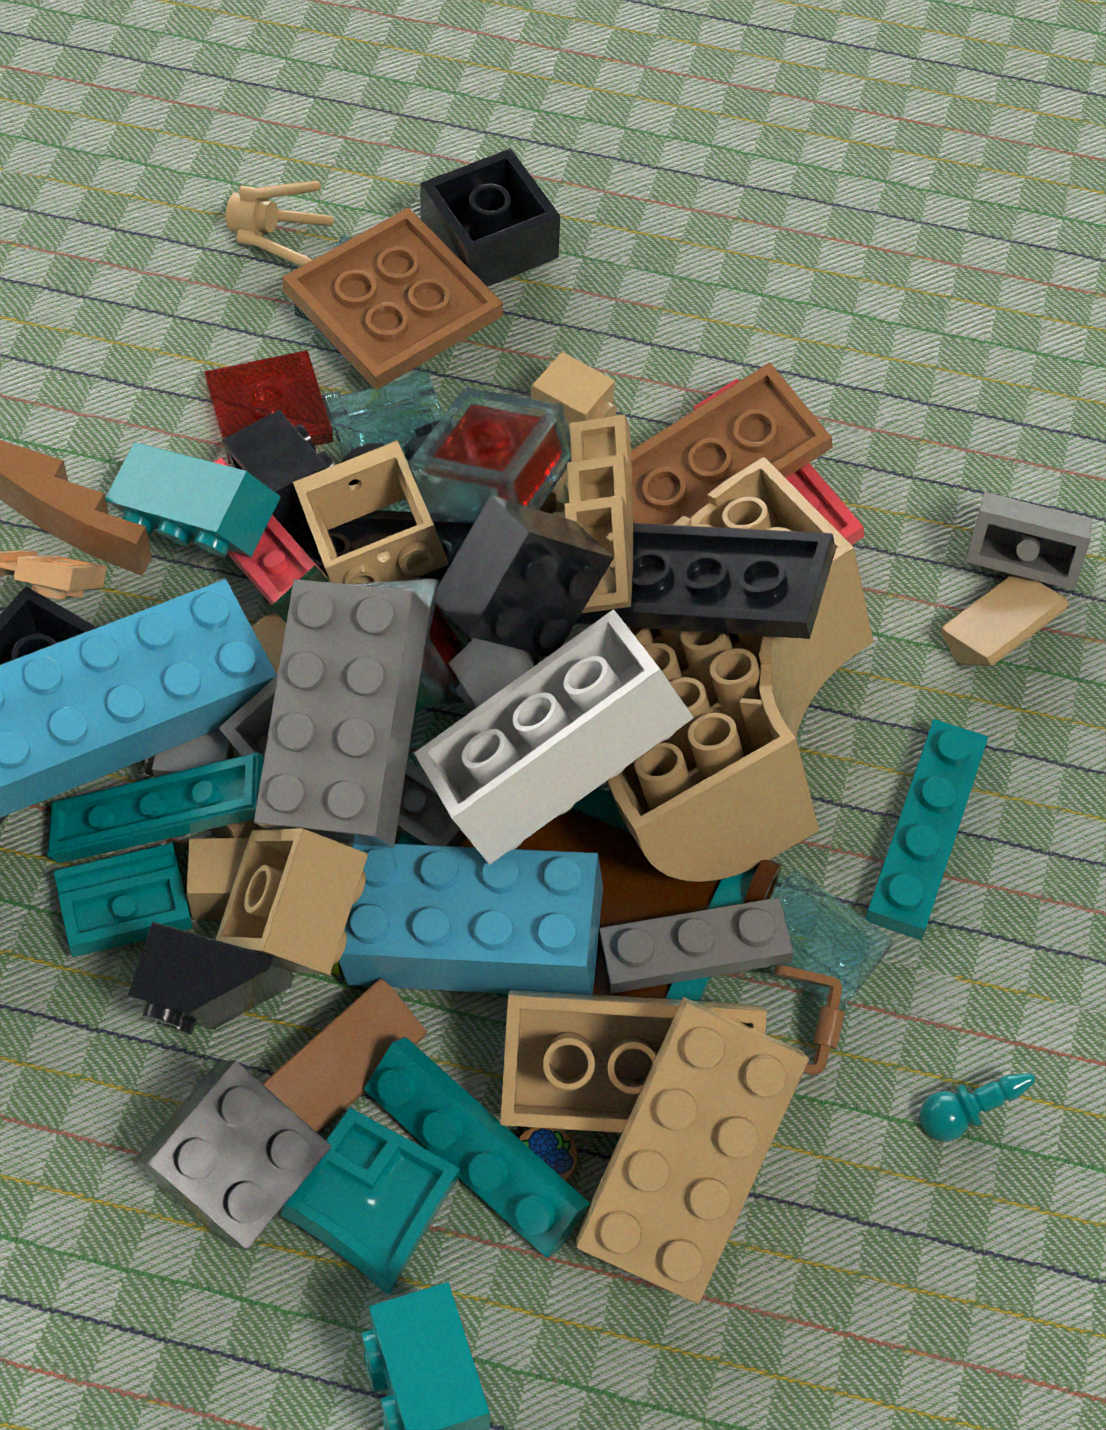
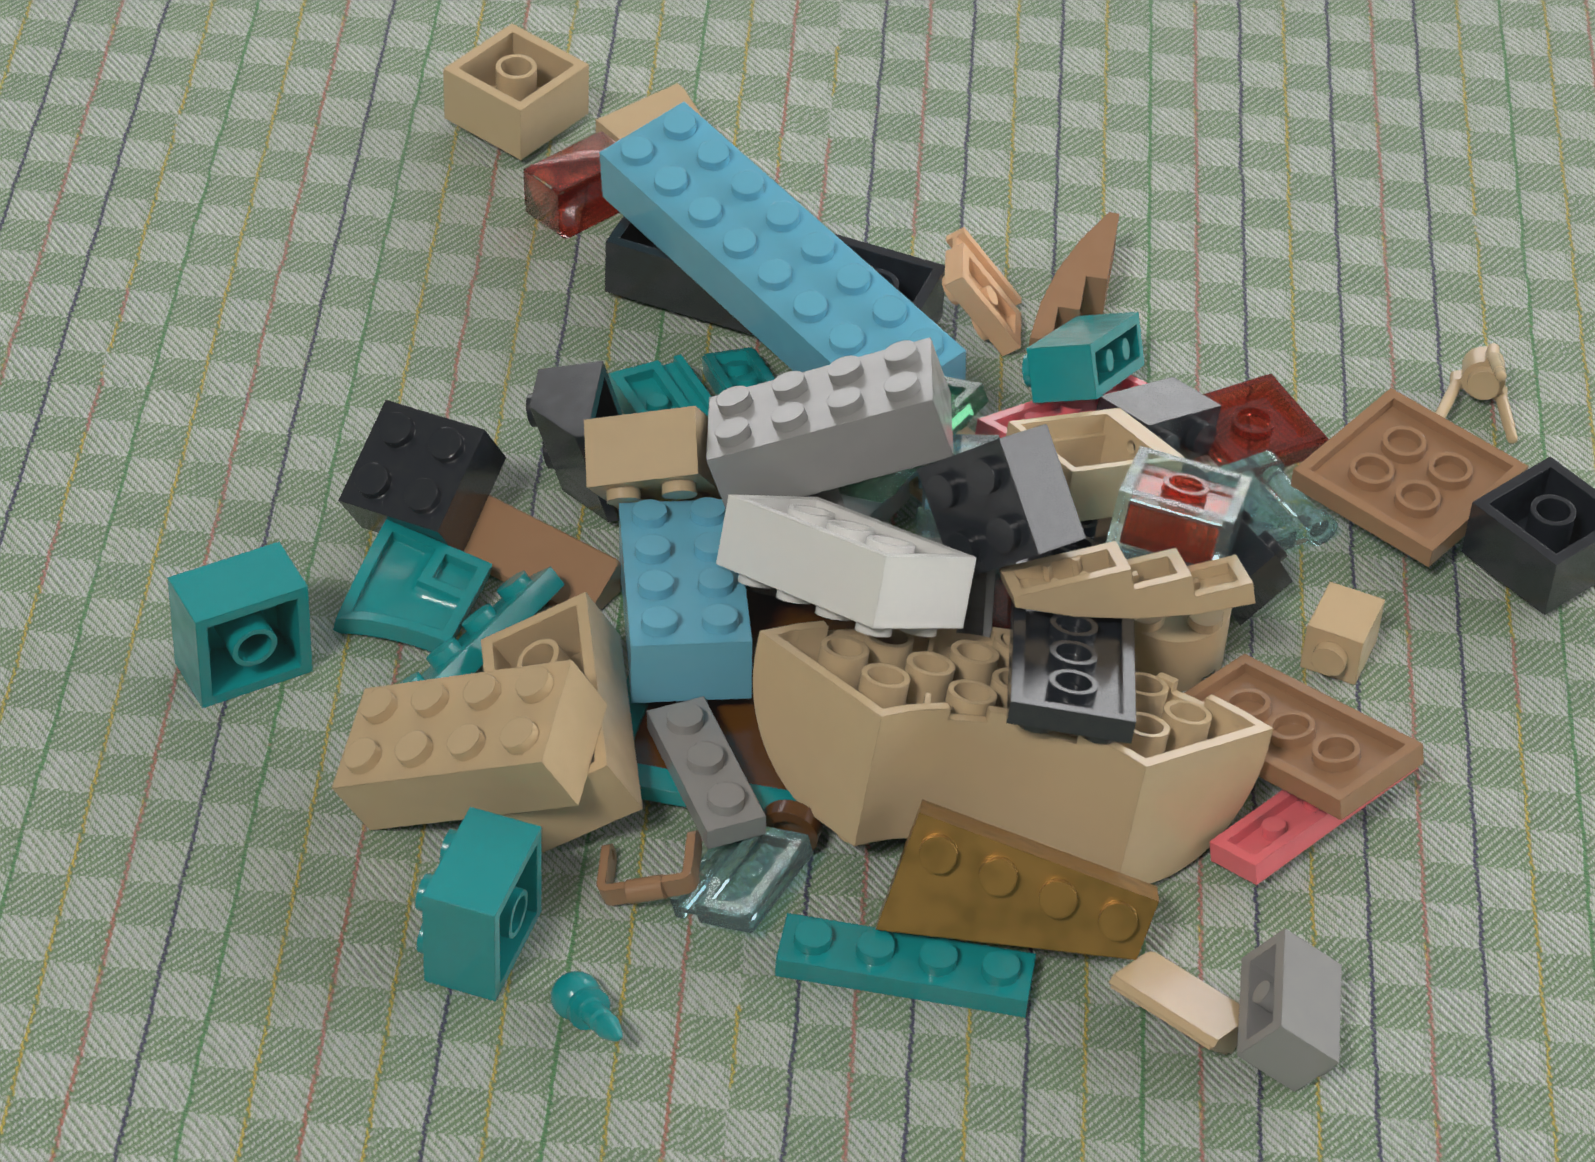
camera: 80 degrees right, 15 degrees down
none -> teal brick [415,807,542,1002]
none -> pearl gold wedge [876,799,1159,960]

